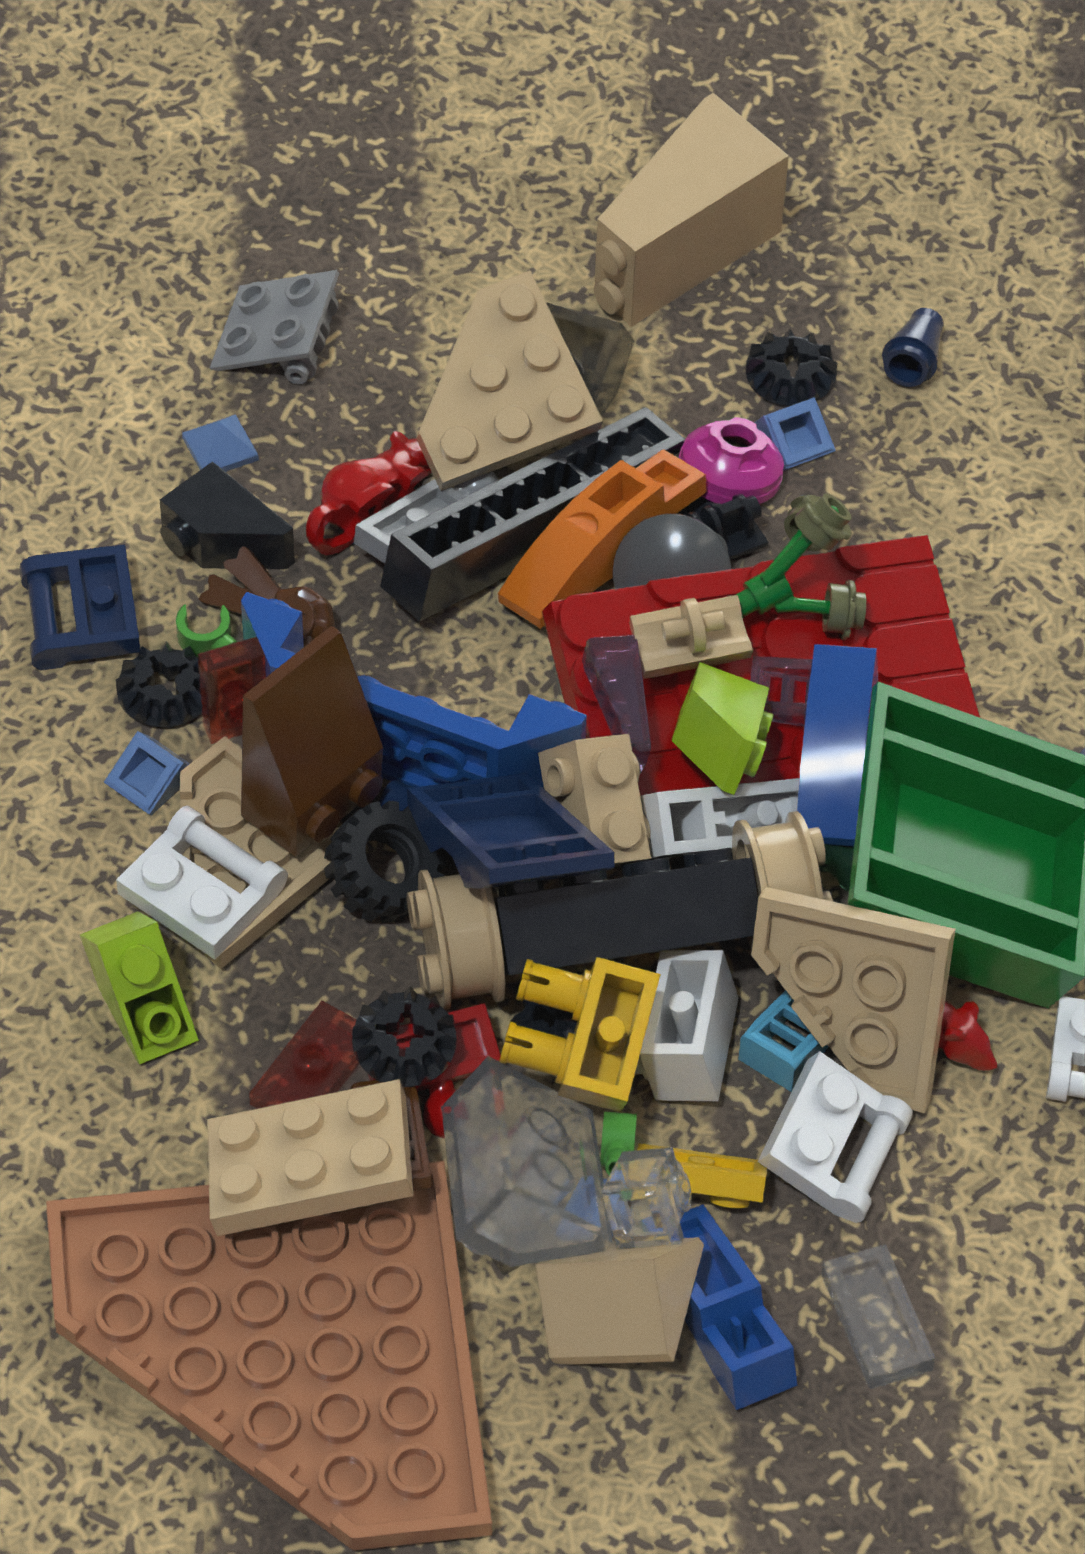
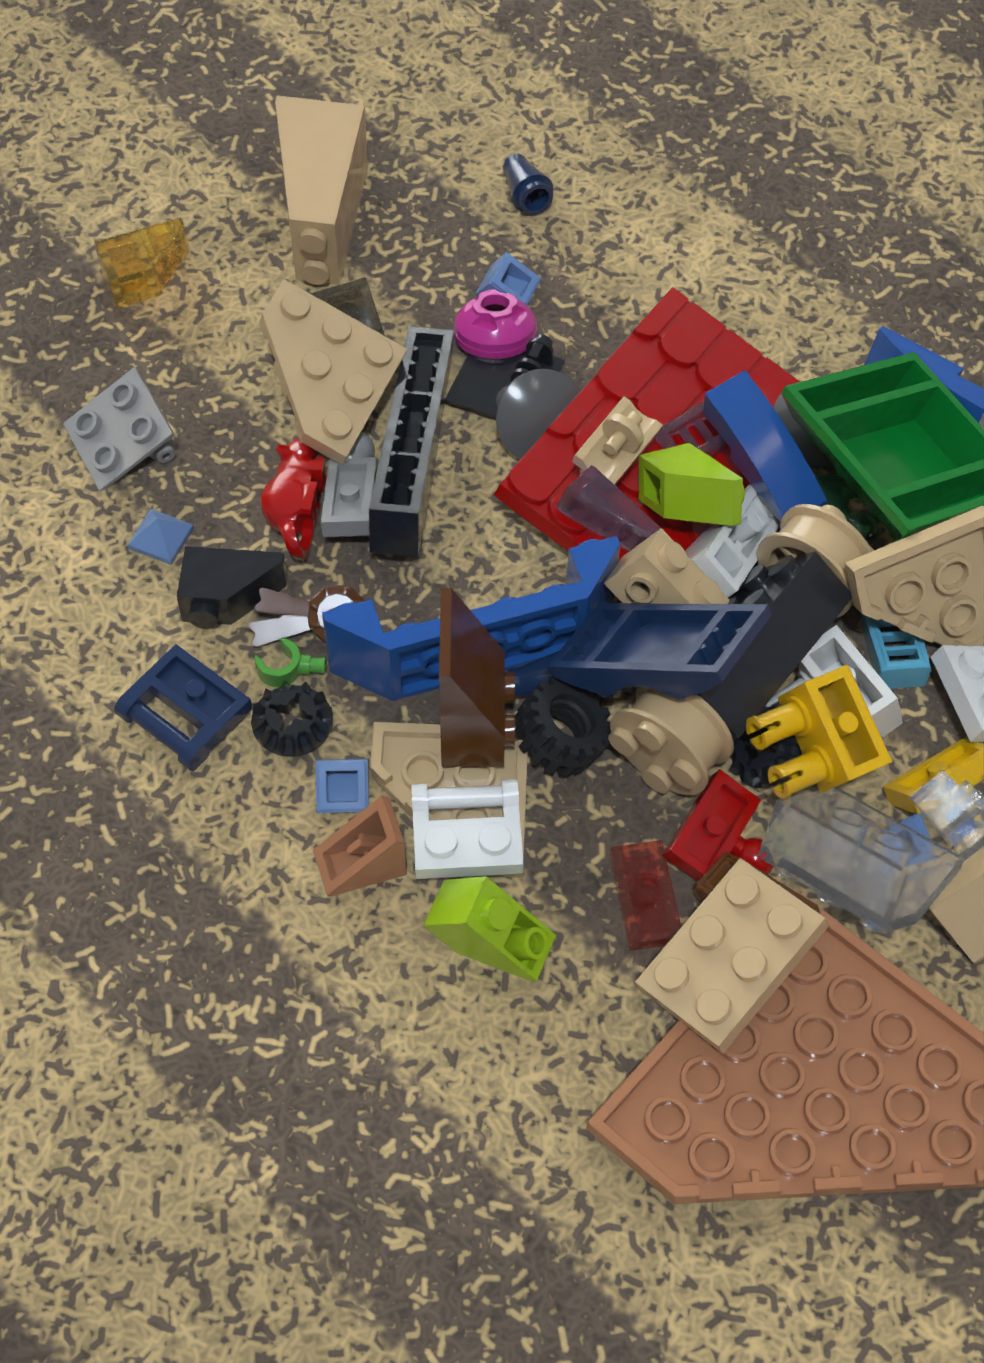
camera: 40 degrees left, 5 degrees up
clear red plate [198,636,266,744] -> none
black gear [352,986,457,1087] -> none
orange slope [498,449,706,629] -> none
bright green piece [600,1111,637,1178] -> none
plant [736,493,866,640] -> none
black gear [745,328,838,406] -> none
none -> clear yellow slope [94,217,189,309]
none -> nougat slope [313,796,407,896]

